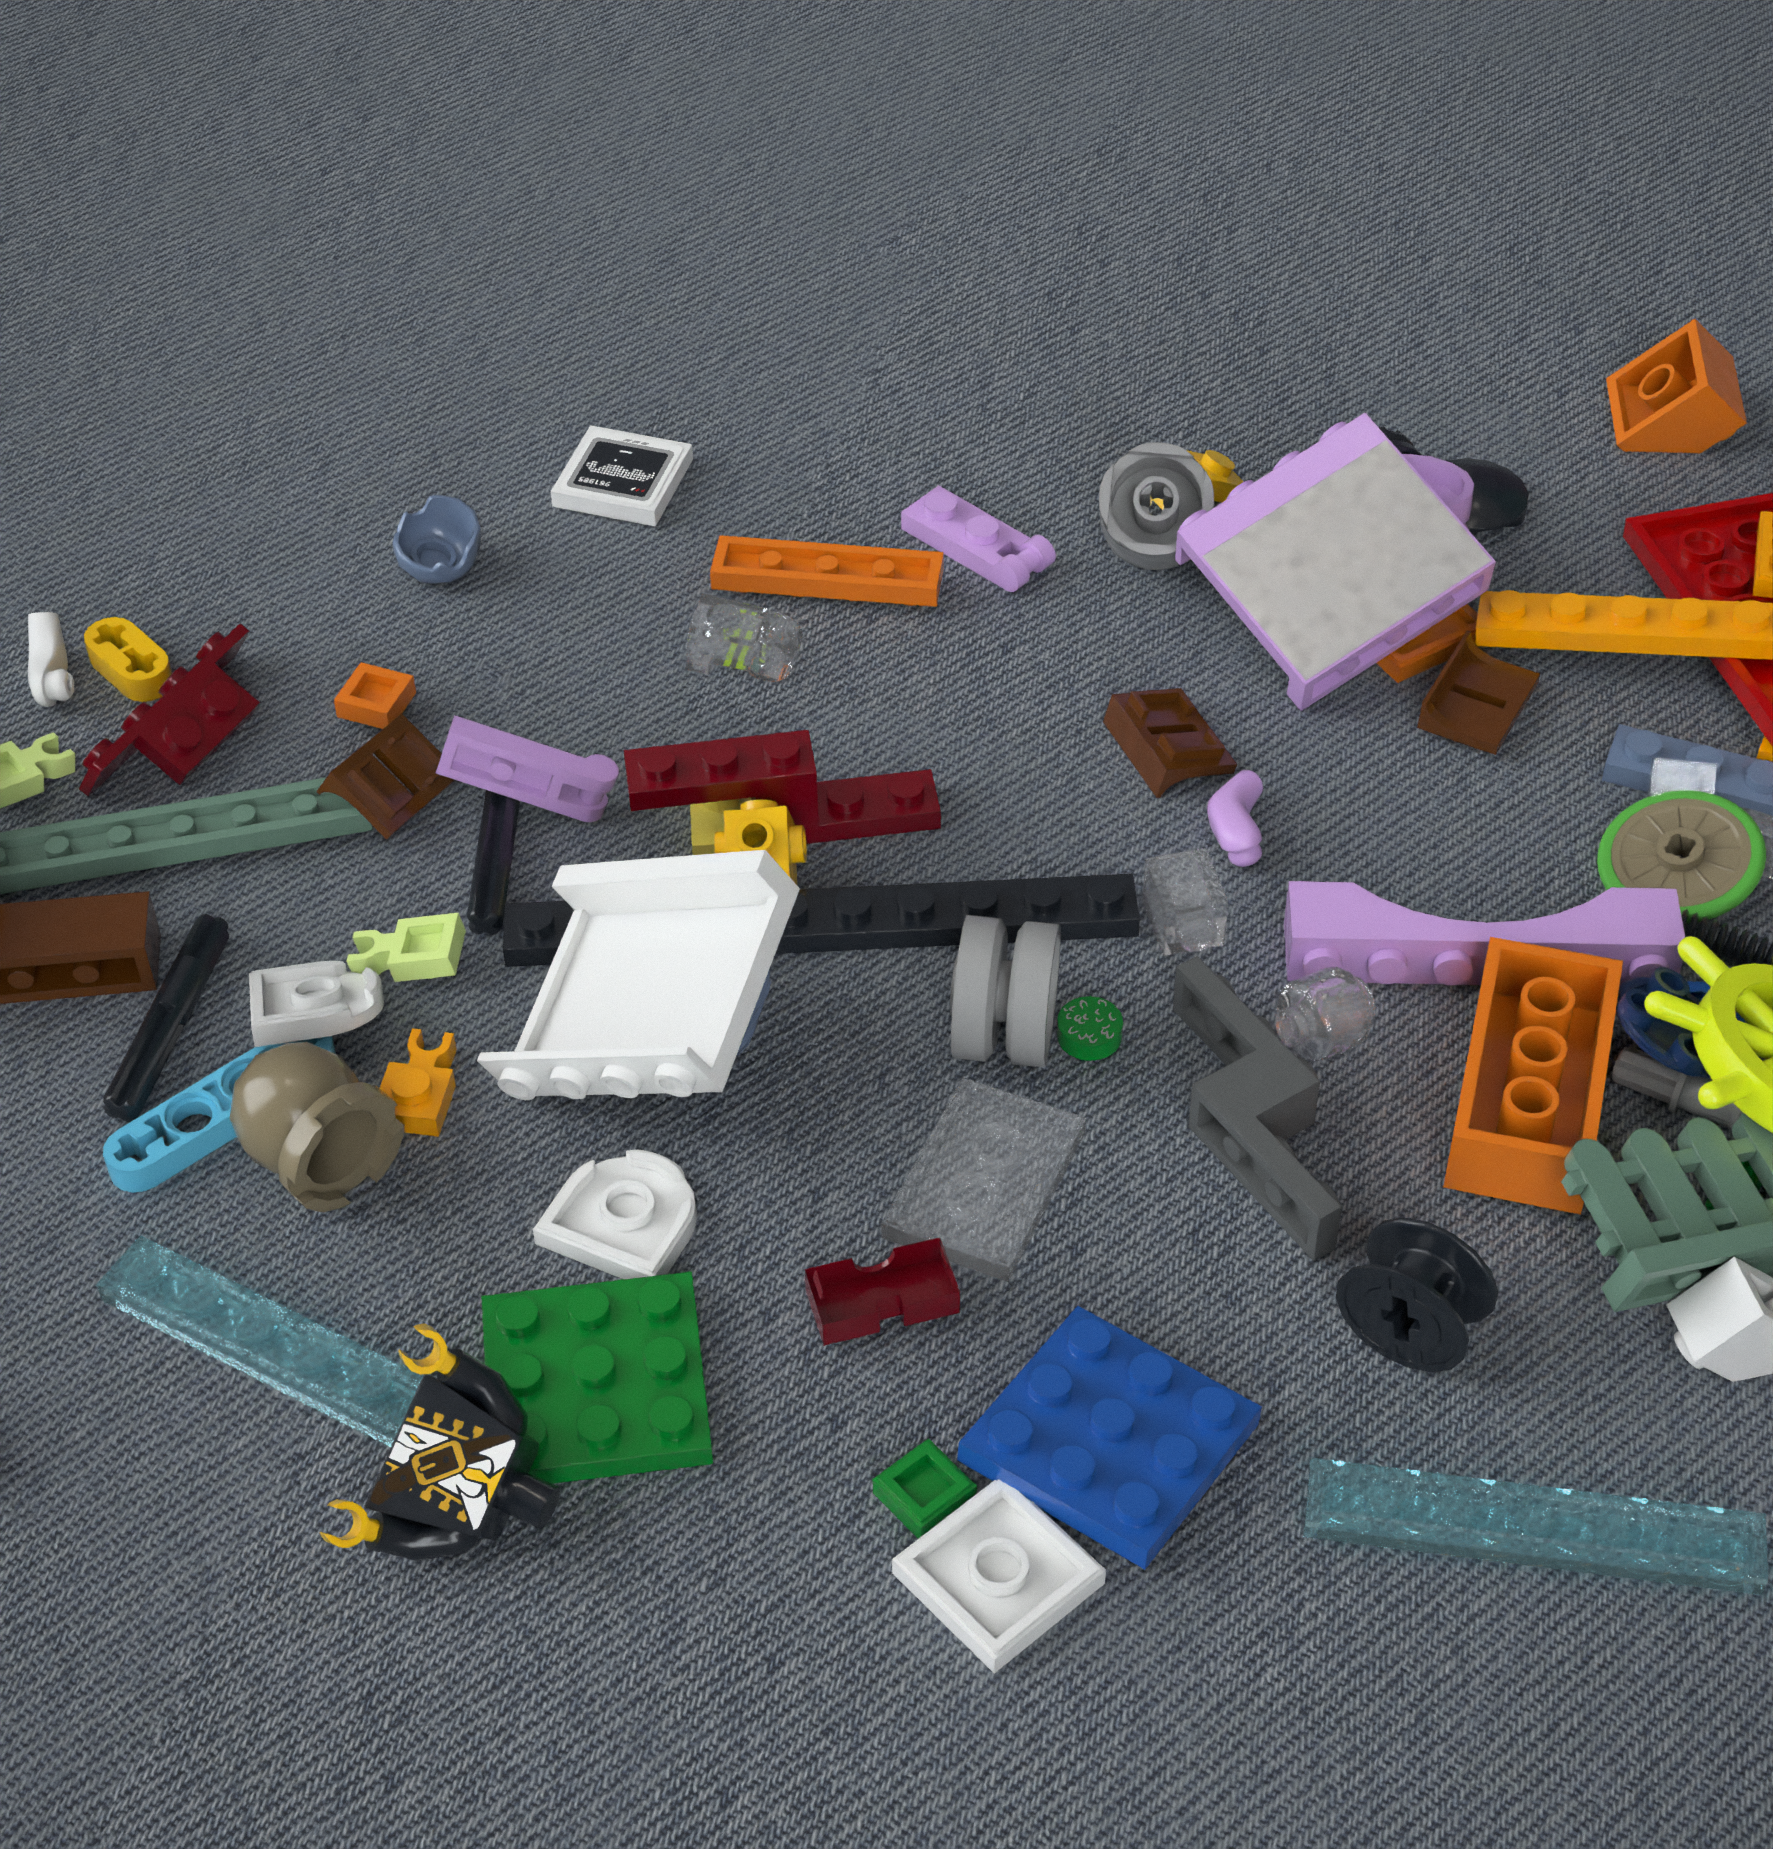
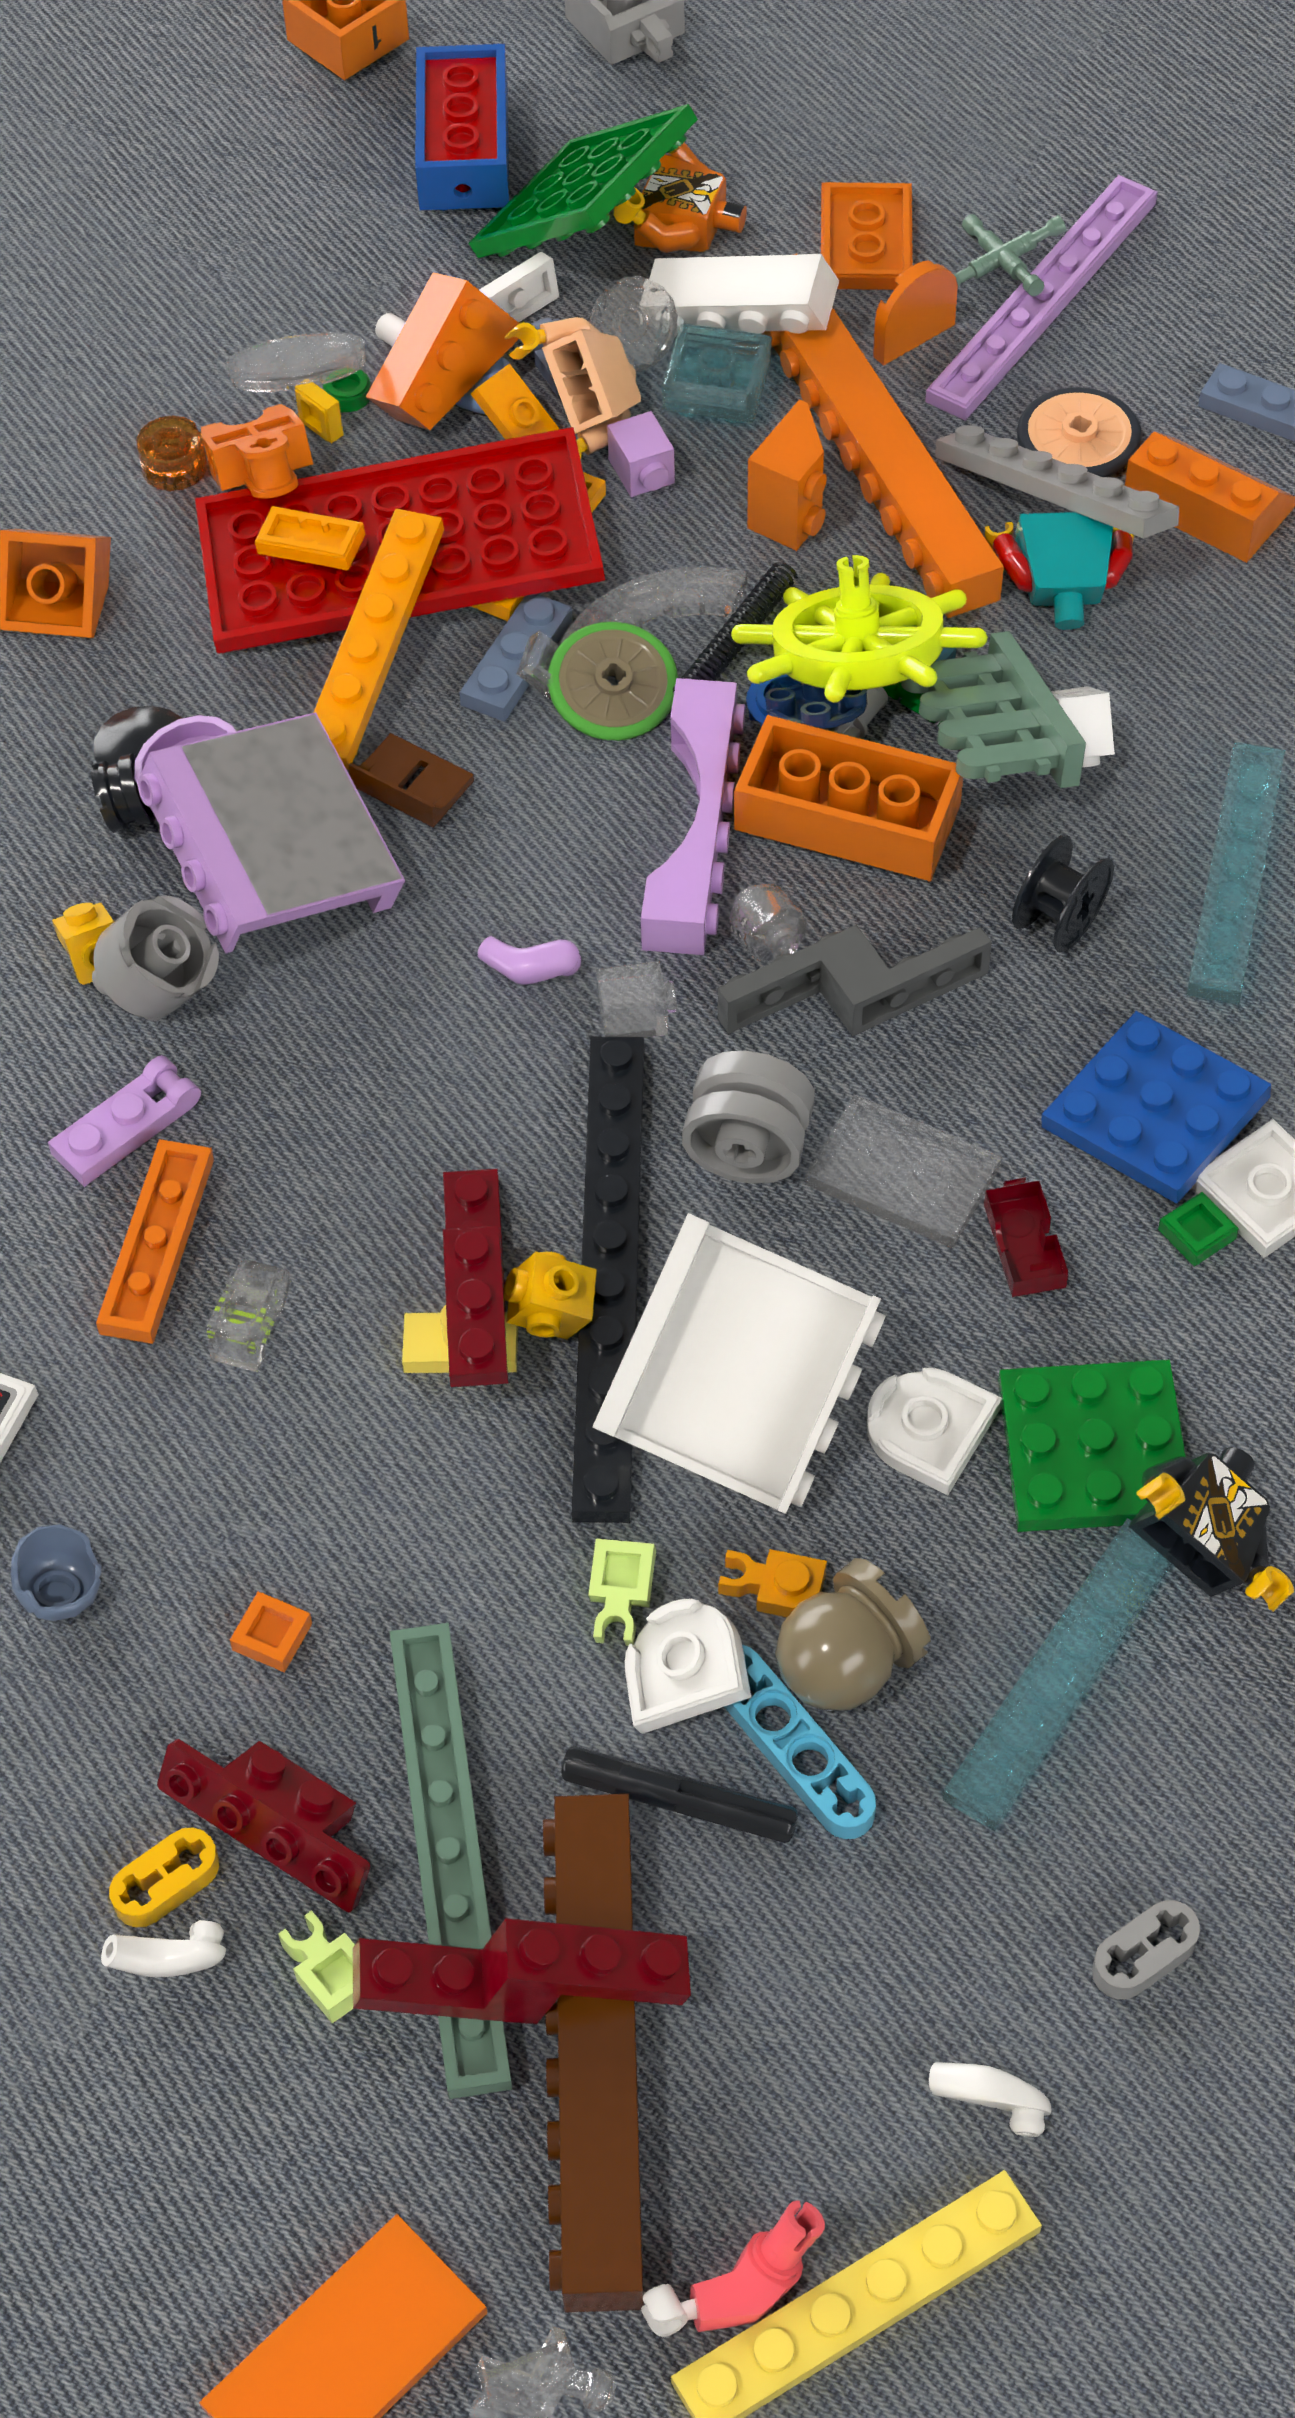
camera: 85 degrees left, 10 degrees up
reddish brown piece [316,714,456,840] -> none
lavender plate [436,715,619,822] -> none
black axle [467,790,520,935] -> none
reddish brown piece [1103,688,1237,798] -> none

